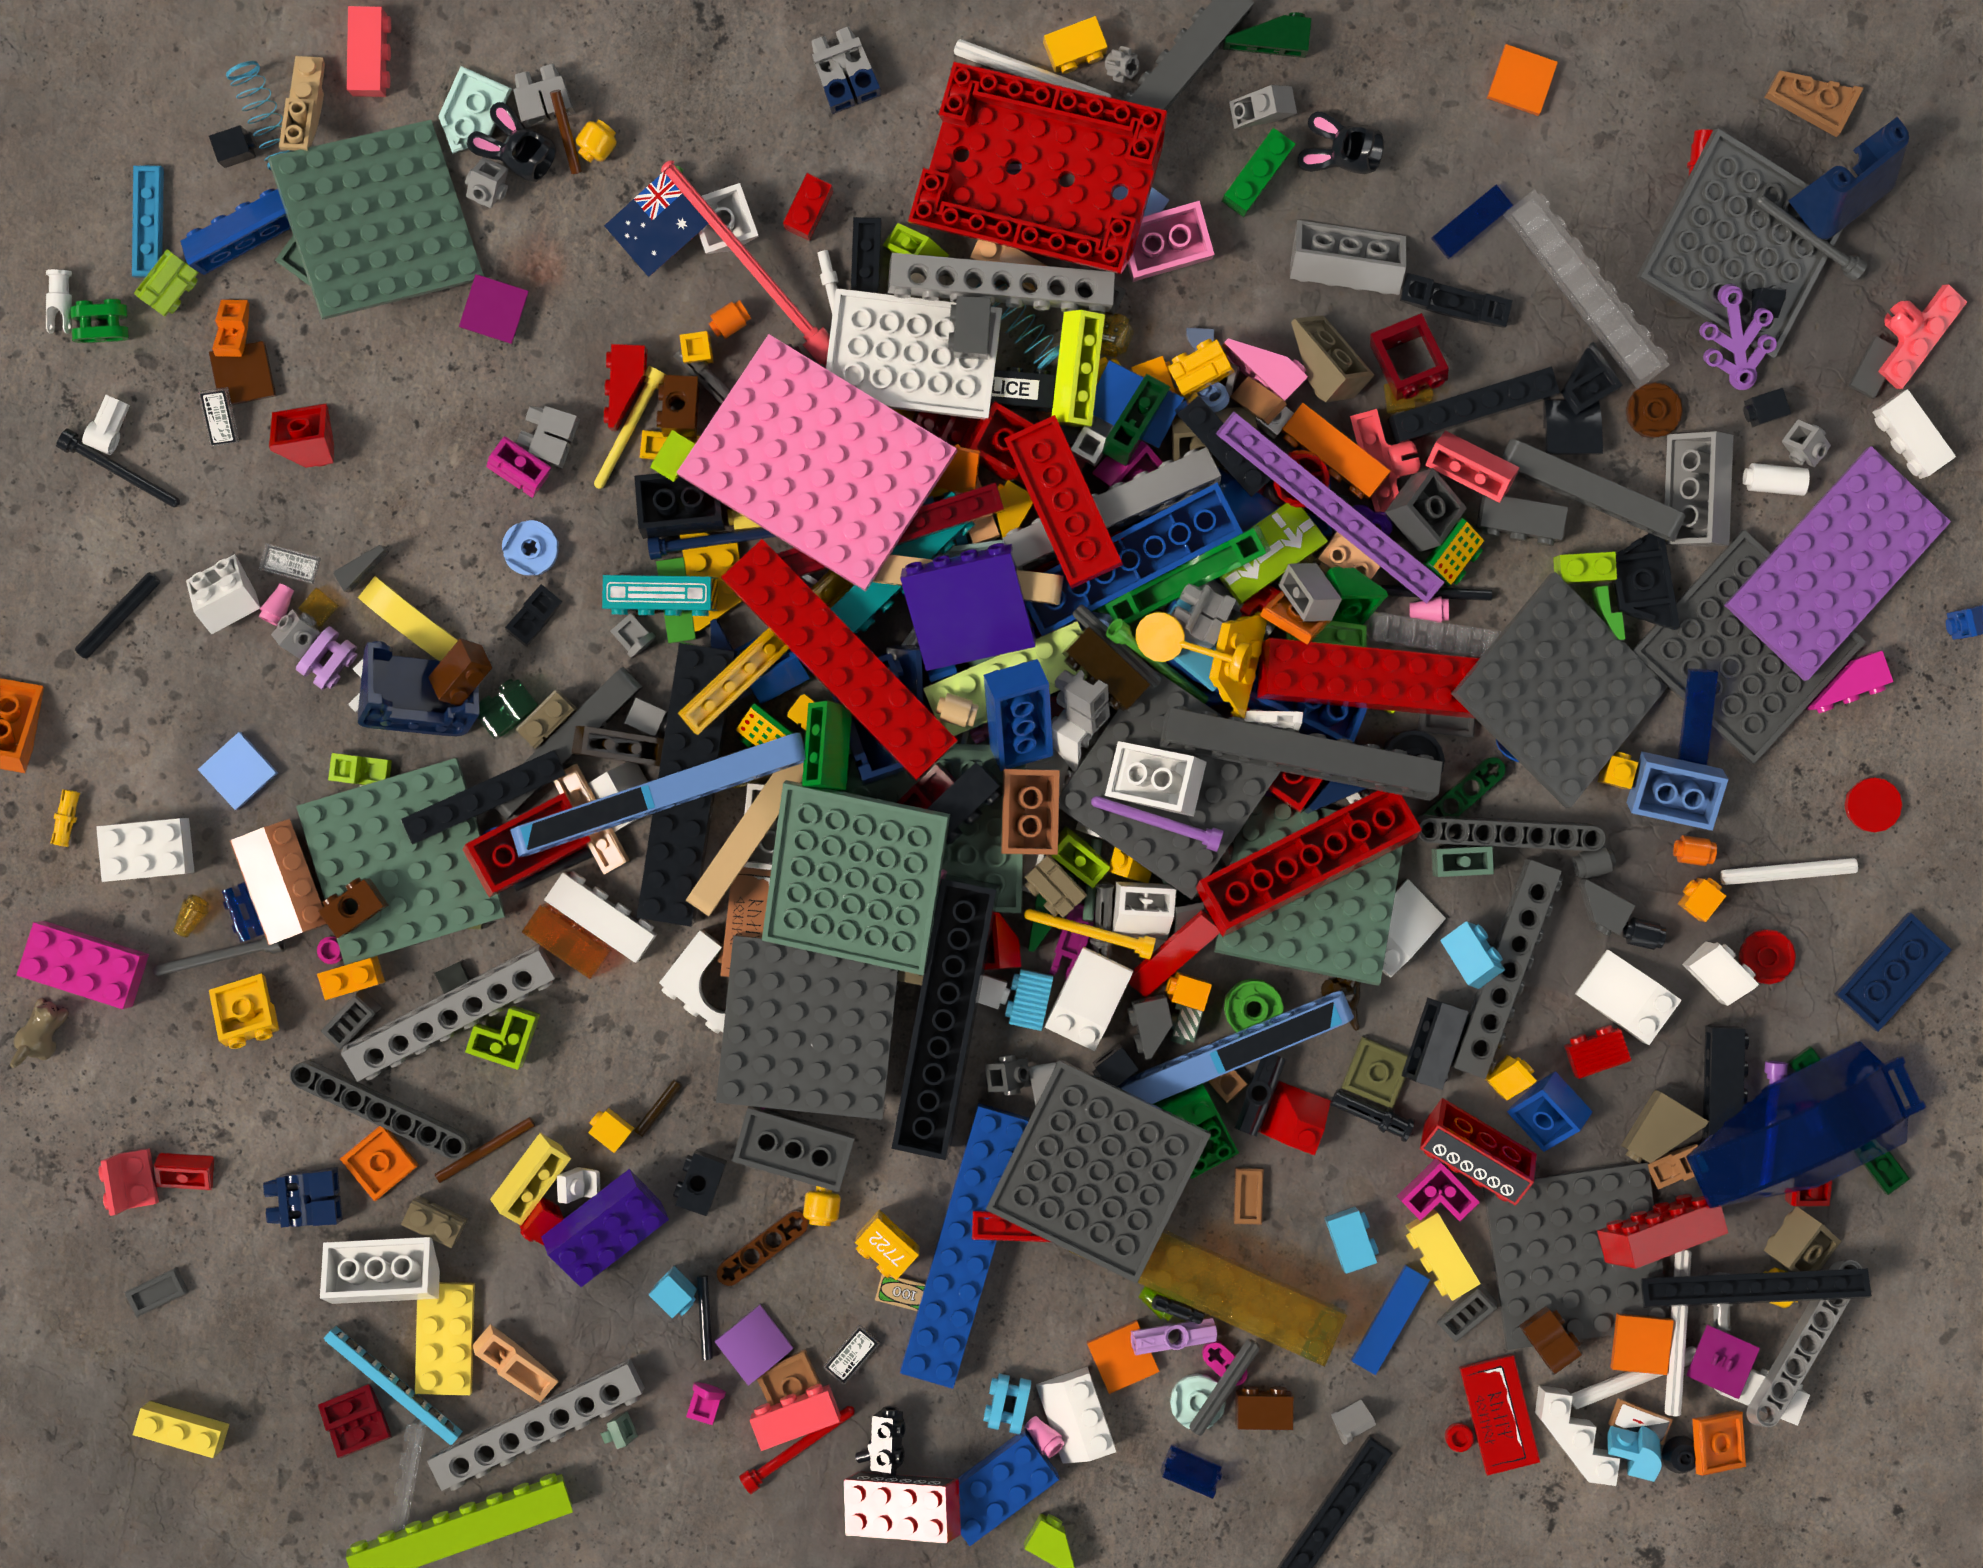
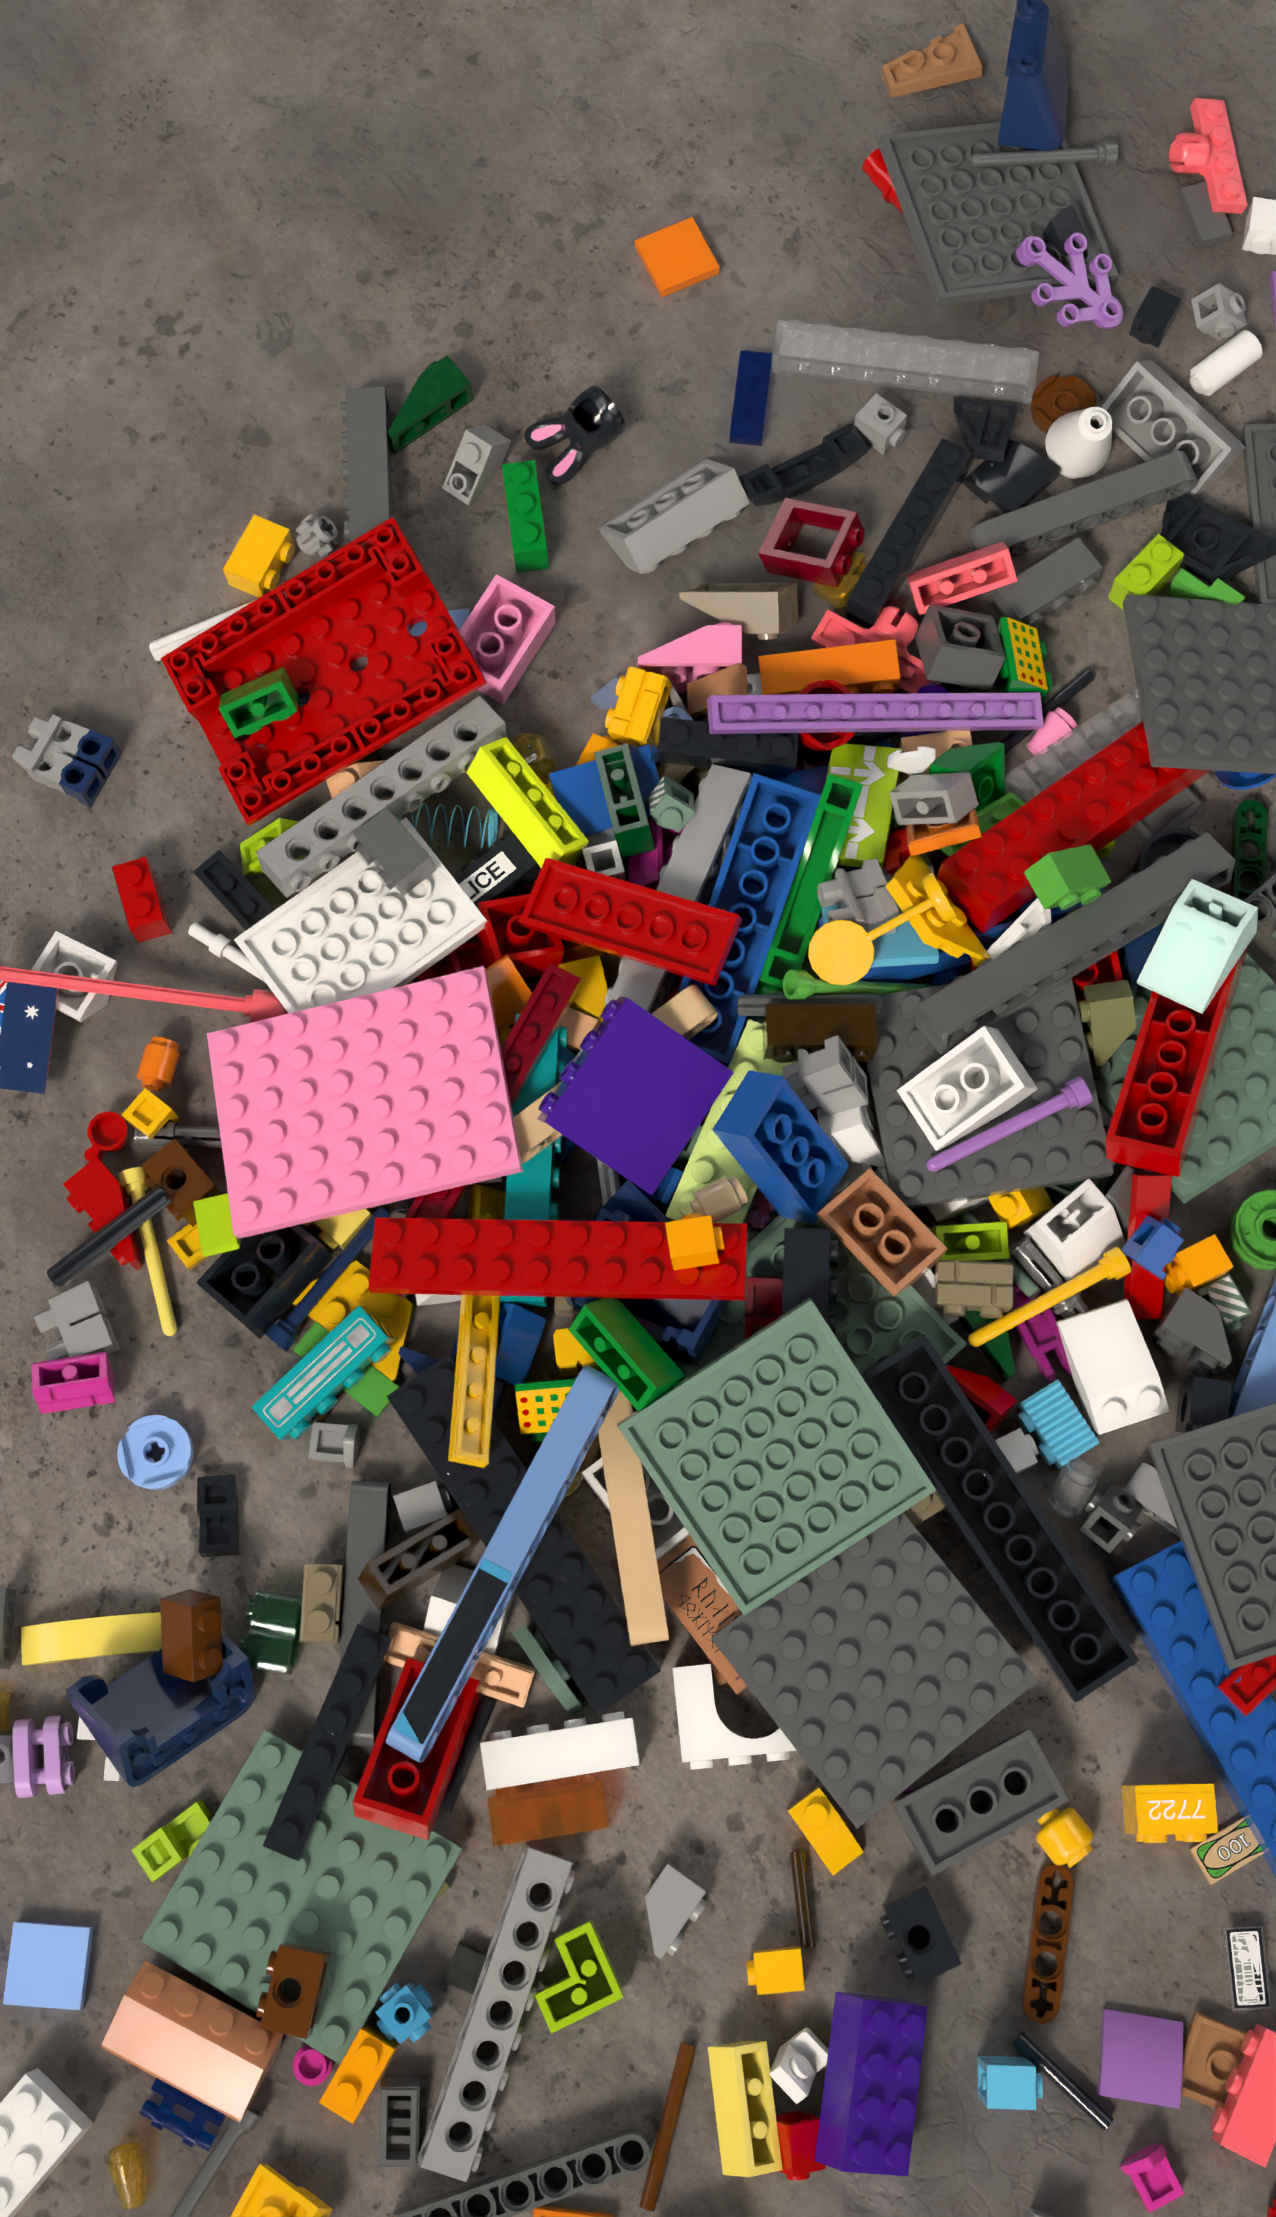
camera: 35 degrees left, 15 degrees down
none -> black axle [47,1186,171,1286]
none -> red piece [84,1111,129,1162]
none -> green brick [219,667,299,738]
none -> dark azure brick [376,1981,436,2044]
none -> sand green wing [512,1623,584,1717]
none -> sand green brick [645,775,695,833]
none -> light grey slope [645,1862,708,1959]
none -> light orange brick [665,1213,724,1271]
none -> yellow slope [787,1787,864,1876]
none -> light grey brick [854,393,907,455]
none -> white tile [887,746,936,775]
none -> bright green brick [1024,844,1111,910]
none -> white cone [1045,407,1112,479]
none -> clear brick [1048,1459,1097,1517]
none -> olive slope [1079,980,1136,1066]
none -> blue brick [1121,1215,1184,1280]
none -> light aqua slope [1137,879,1258,1014]

